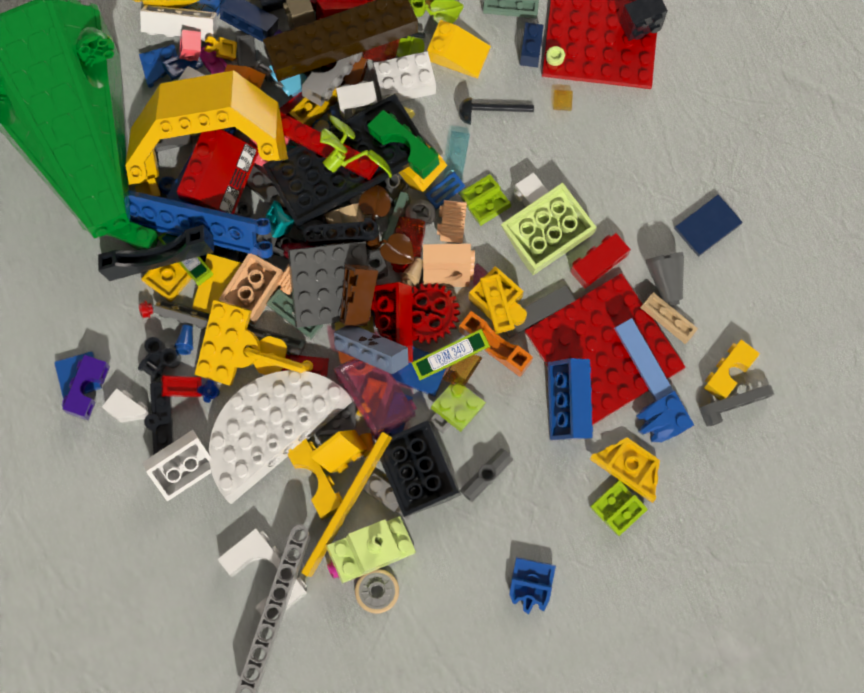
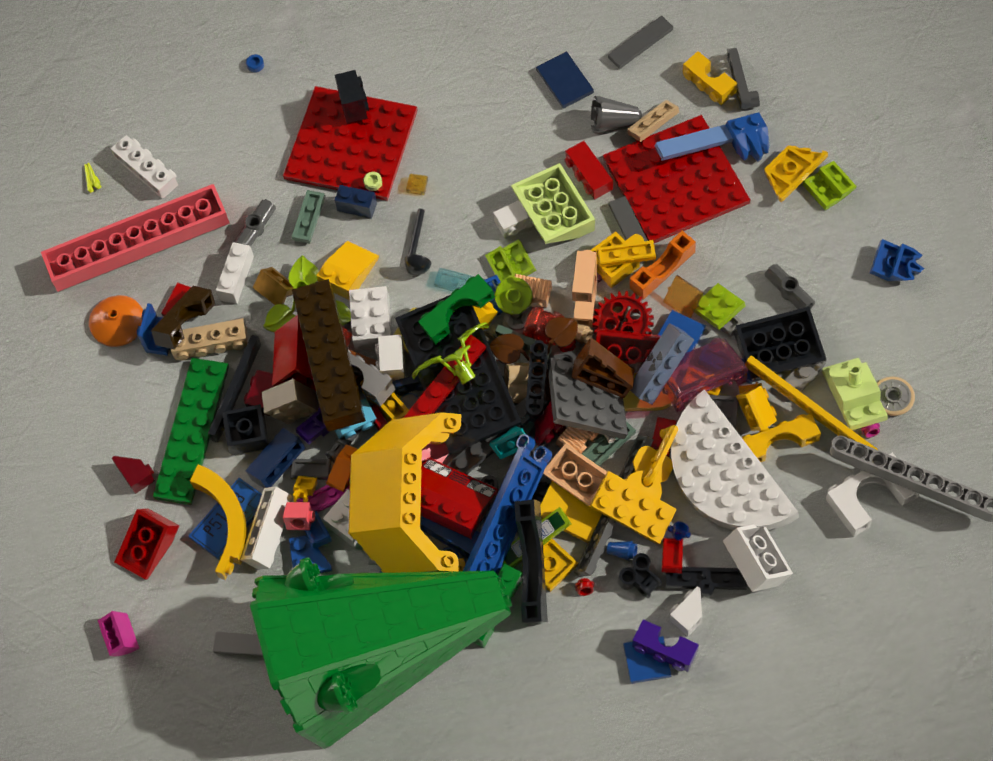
camera: 75 degrees left, 10 degrees down
tile [412,329,491,380] -> none
blue slope [548,358,593,440] -> none
none -> lime tile [495,277,533,315]
none -> dark grey tile [608,15,673,69]

